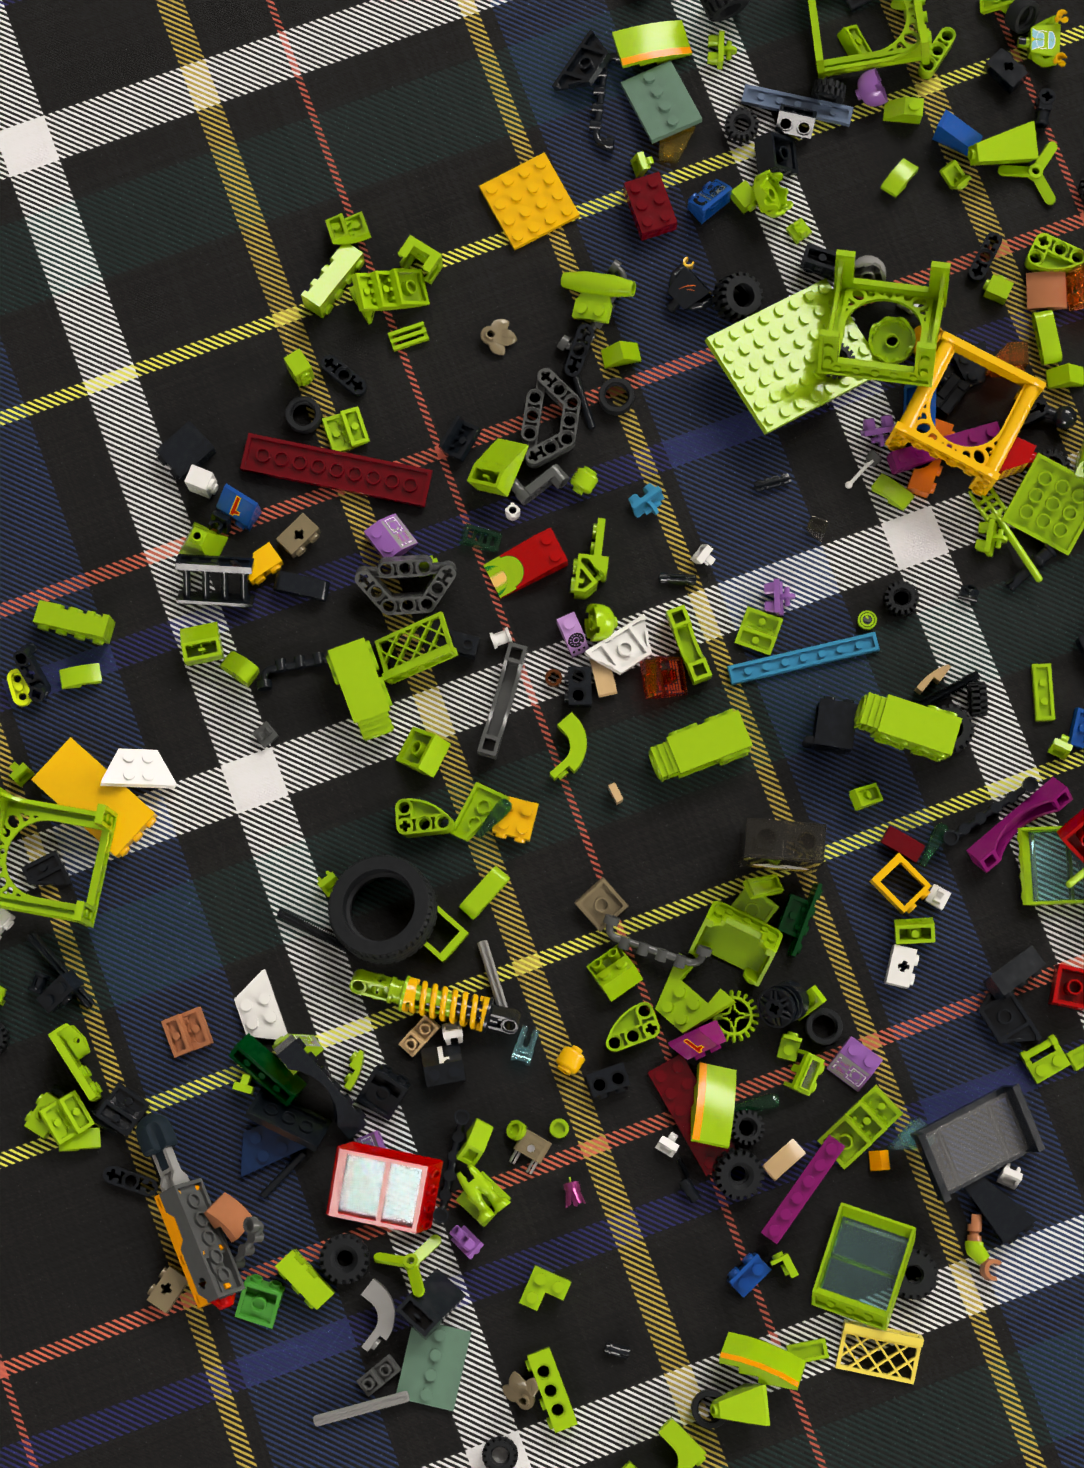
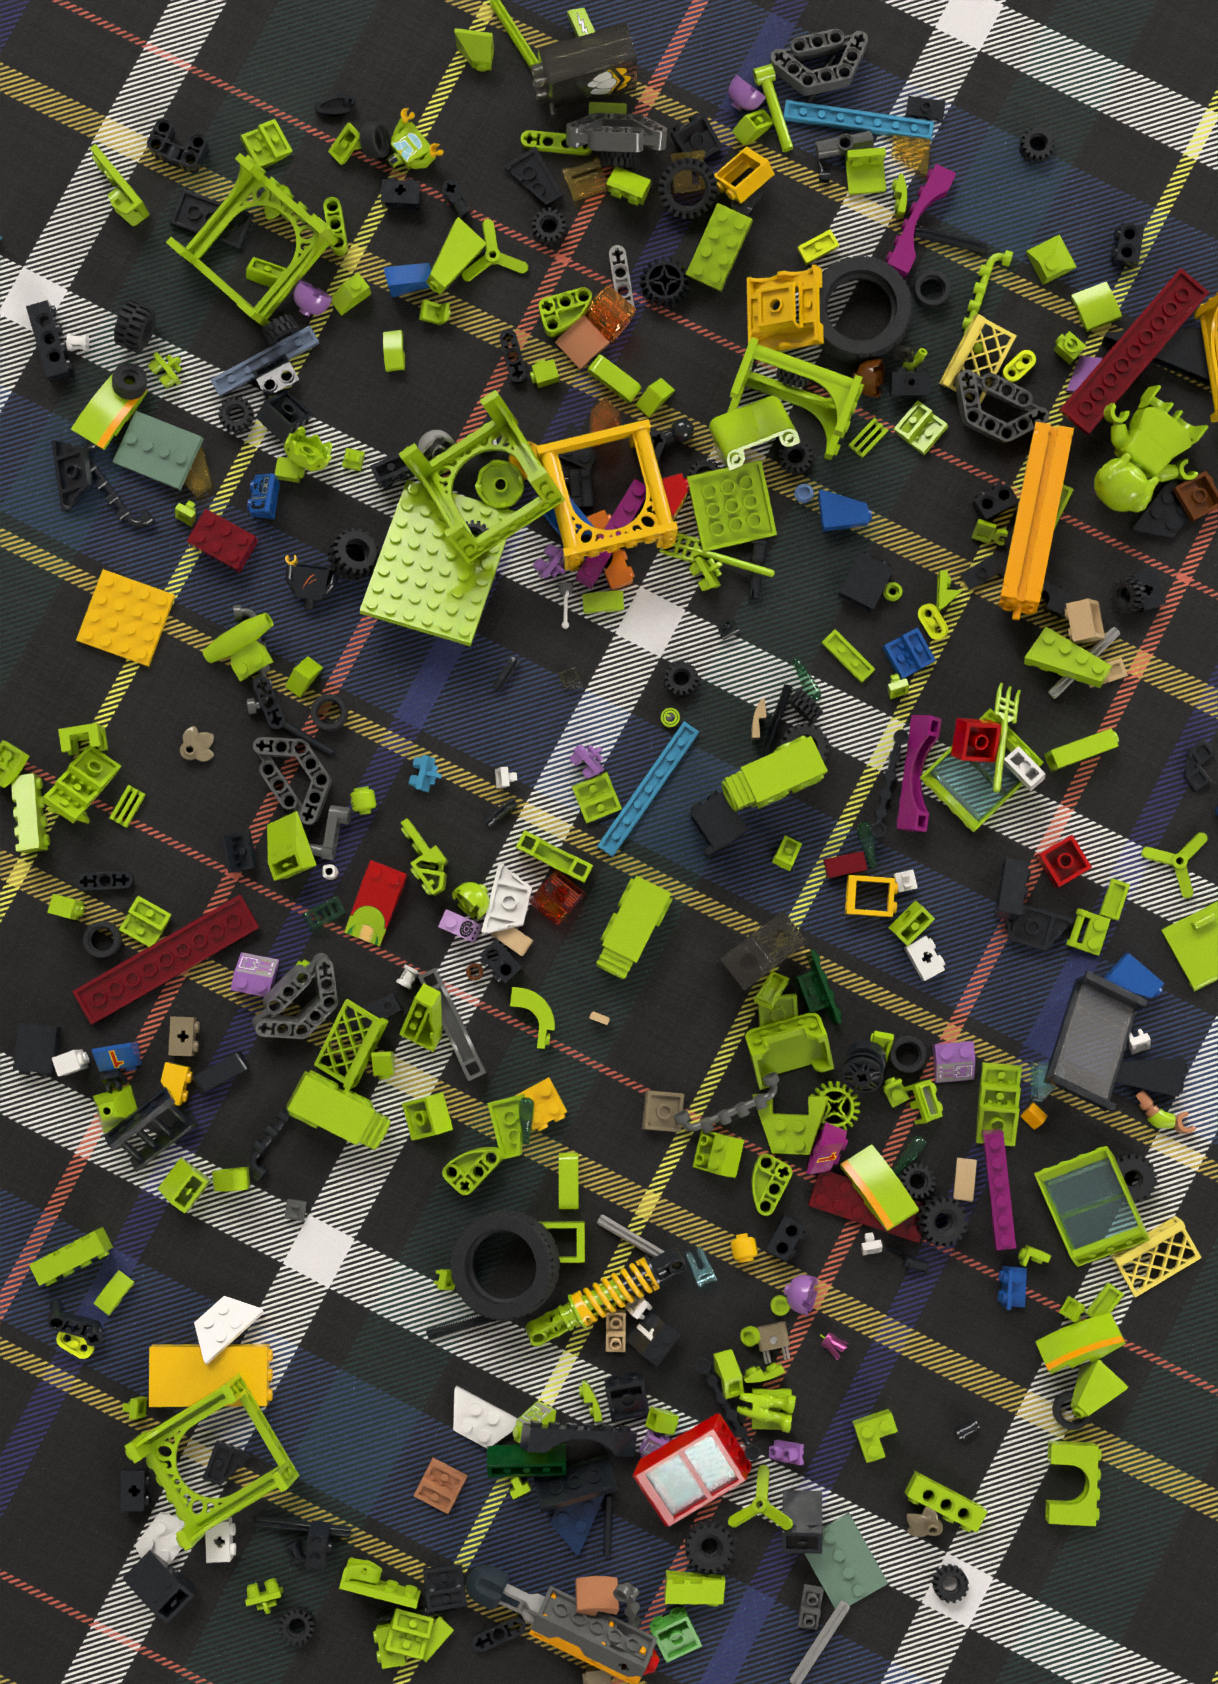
camera: 45 degrees left, 5 degrees up
light grey arch [361,1278,396,1352] -> none
none -> black tyre [112,363,147,400]
none -> lime slope [371,1051,395,1079]
none -> lime wedge [399,983,442,1052]
none -> lime brick [645,1407,679,1435]
none -> lime slope [743,1362,785,1383]
none -> medium lavender cylinder [784,1275,818,1316]
none -> clear green piece [792,658,822,701]
none -> lime tile [1059,1296,1086,1323]
none -> blue slope [1104,953,1164,998]

